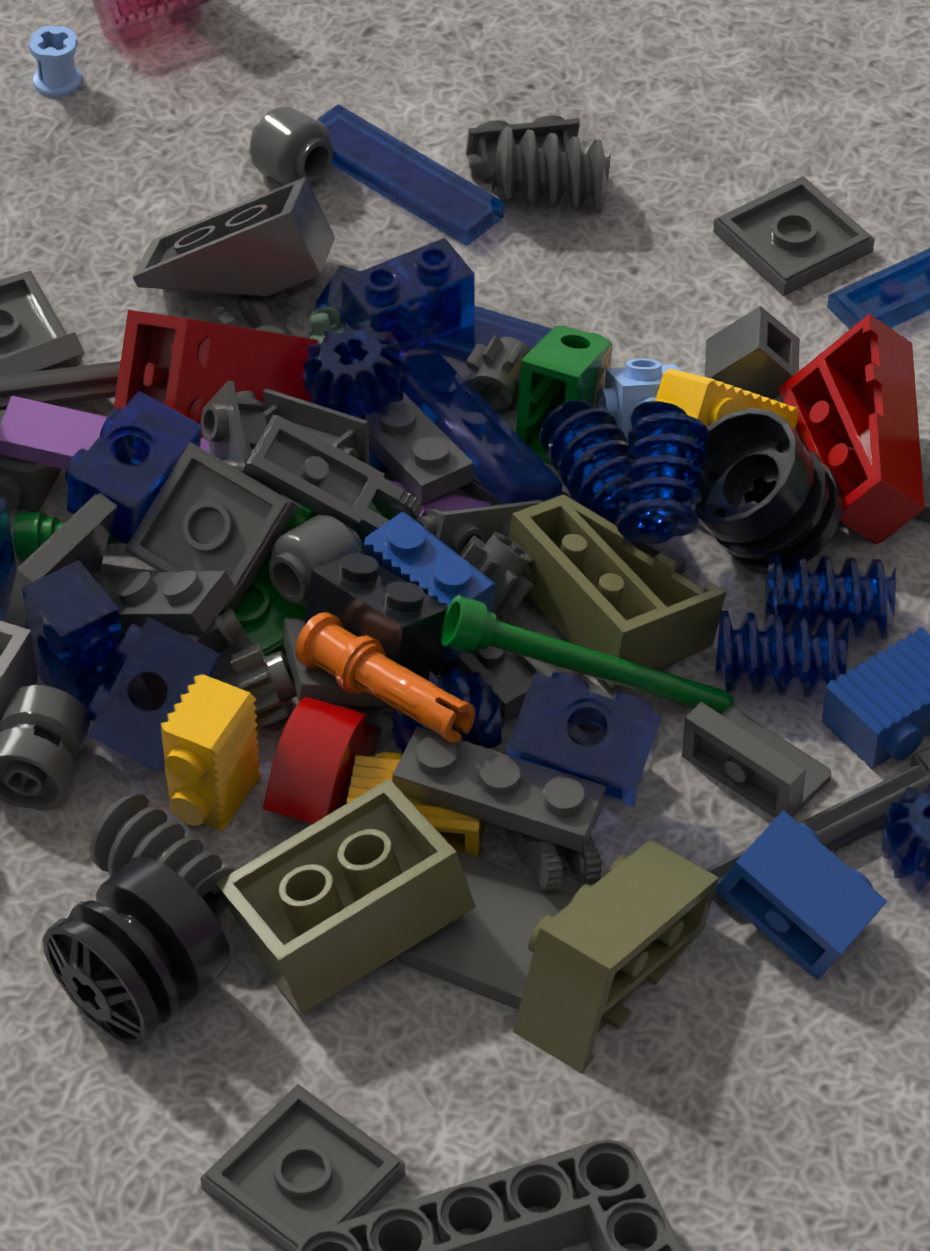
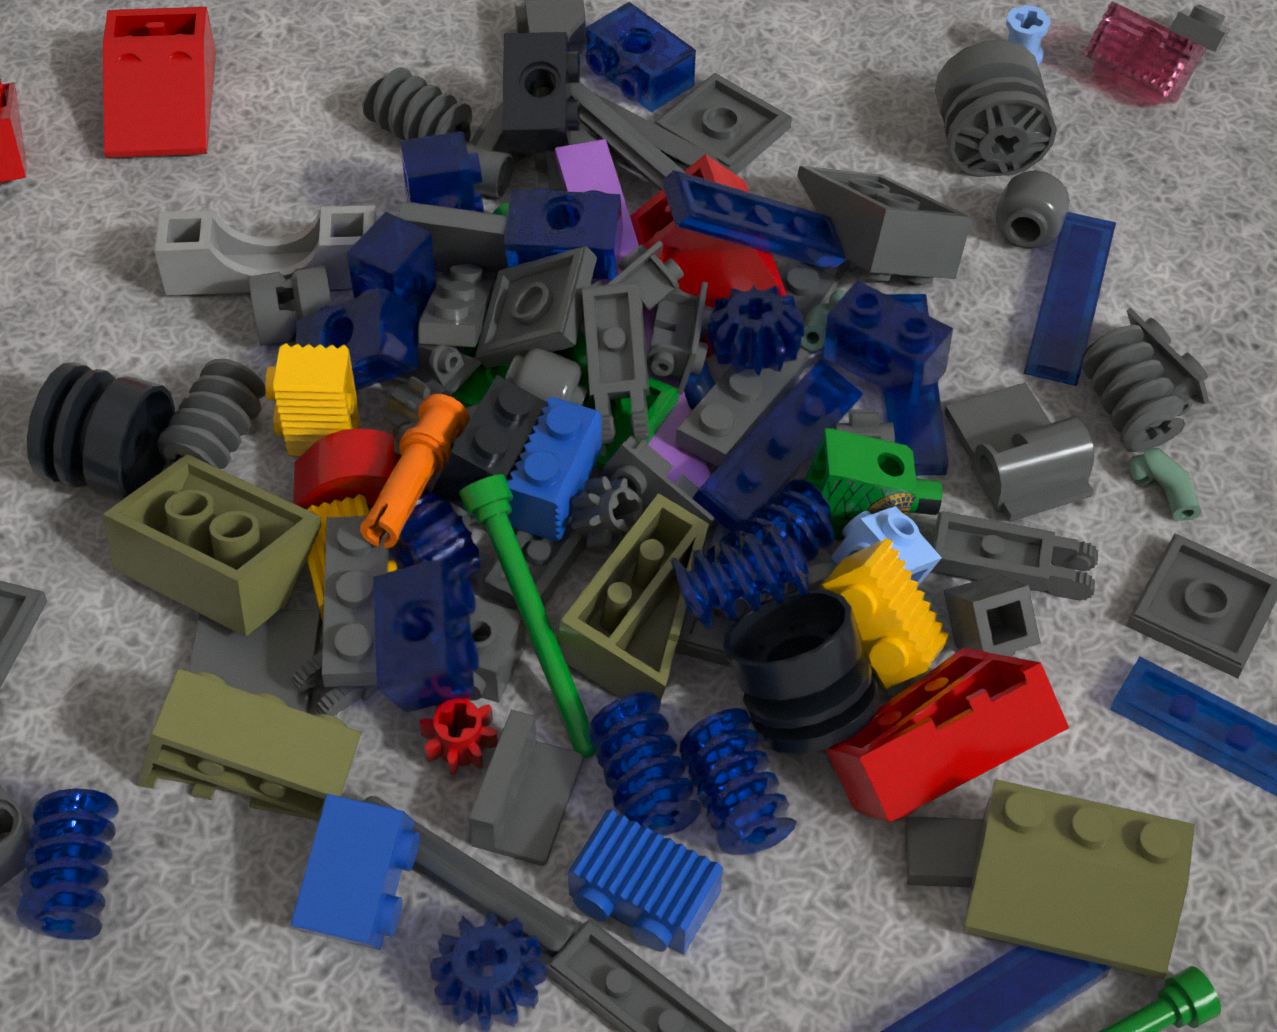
camera: 65 degrees right, 5 degrees up
none -> clear blue piece [16,788,119,941]
none -> red gear [419,691,498,775]
none -> clear blue tile [661,170,846,270]
none -> dark grey hinge [931,511,1099,601]
none -> dark grey wheel [935,40,1057,177]
none -> dark grey piece [944,382,1095,522]
none -> sand green arm [1128,448,1201,521]

